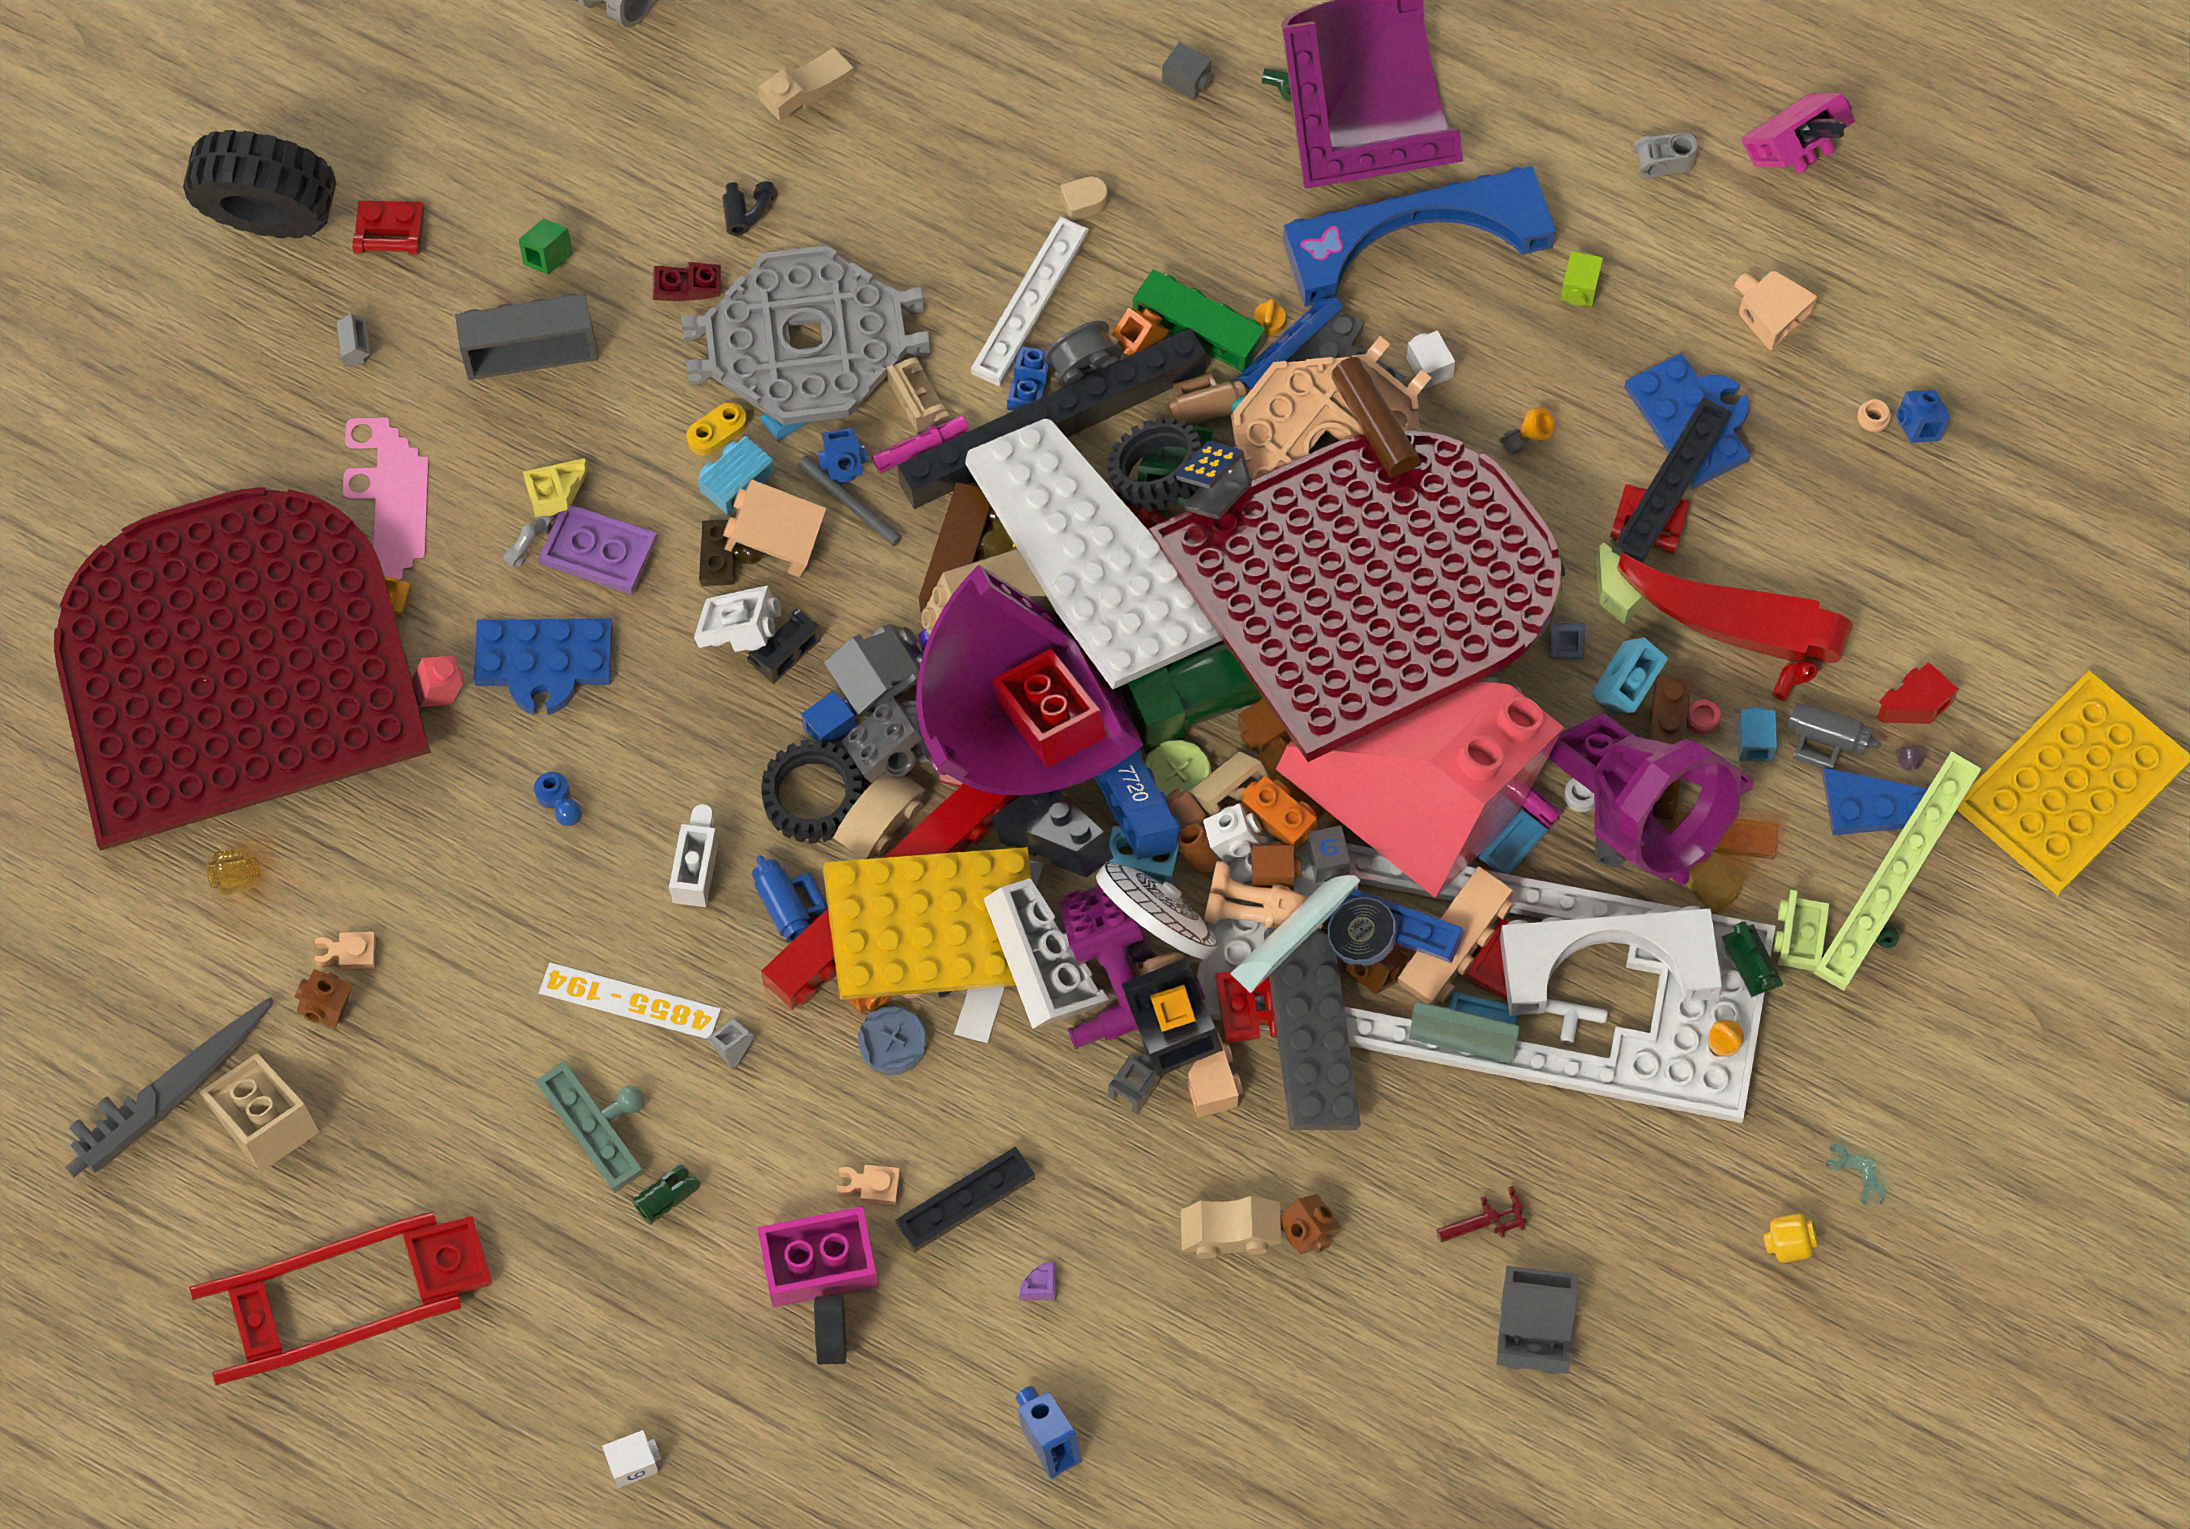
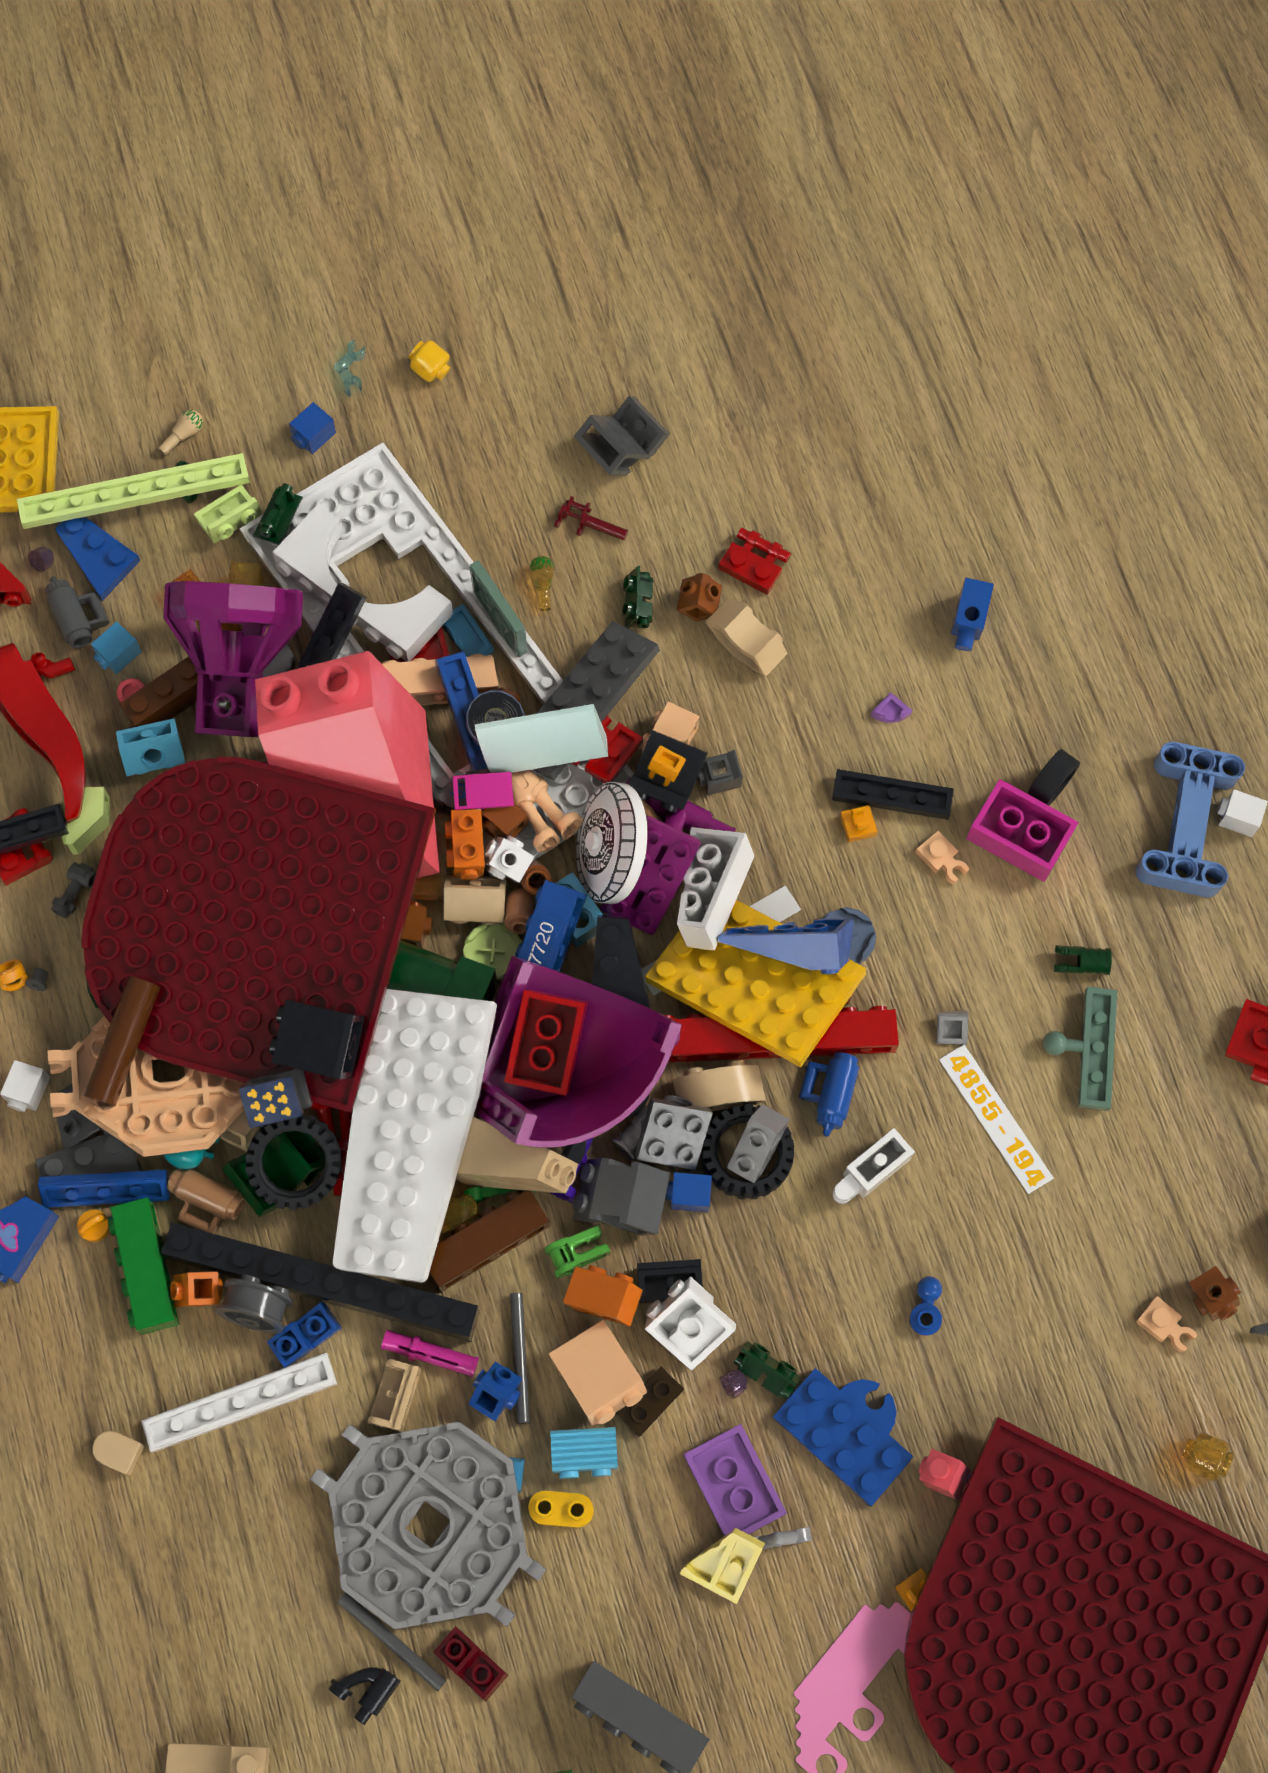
camera: 140 degrees left, 5 degrees up
white piece [1545,998,1608,1044] -> none
light orange tile [1708,1020,1744,1057] -> none
none -> dark grey bar [51,862,96,918]
none -> tan piece [158,409,204,456]
none -> black slope [269,1000,365,1079]
none -> blue brick [289,402,336,455]
none -> black plate [296,583,367,669]
none -> dark grey bar [337,1592,446,1692]
none -> dark pink piece [453,772,514,810]
none -> clear yellow piece [529,556,555,611]
none -> bright green piece [544,1225,611,1278]
none -> orange brick [563,1265,643,1327]
none -> dark green hinge [622,566,653,628]
none -> red plate [718,527,792,595]
none -> wedge [718,918,854,974]
none -> hinge [720,1370,748,1399]
none -> light grey brick [727,1104,790,1183]
none -> dark green hinge [734,1341,801,1399]
none -> light orange tile [840,805,878,843]
none -> medium blue beam [1135,742,1245,897]

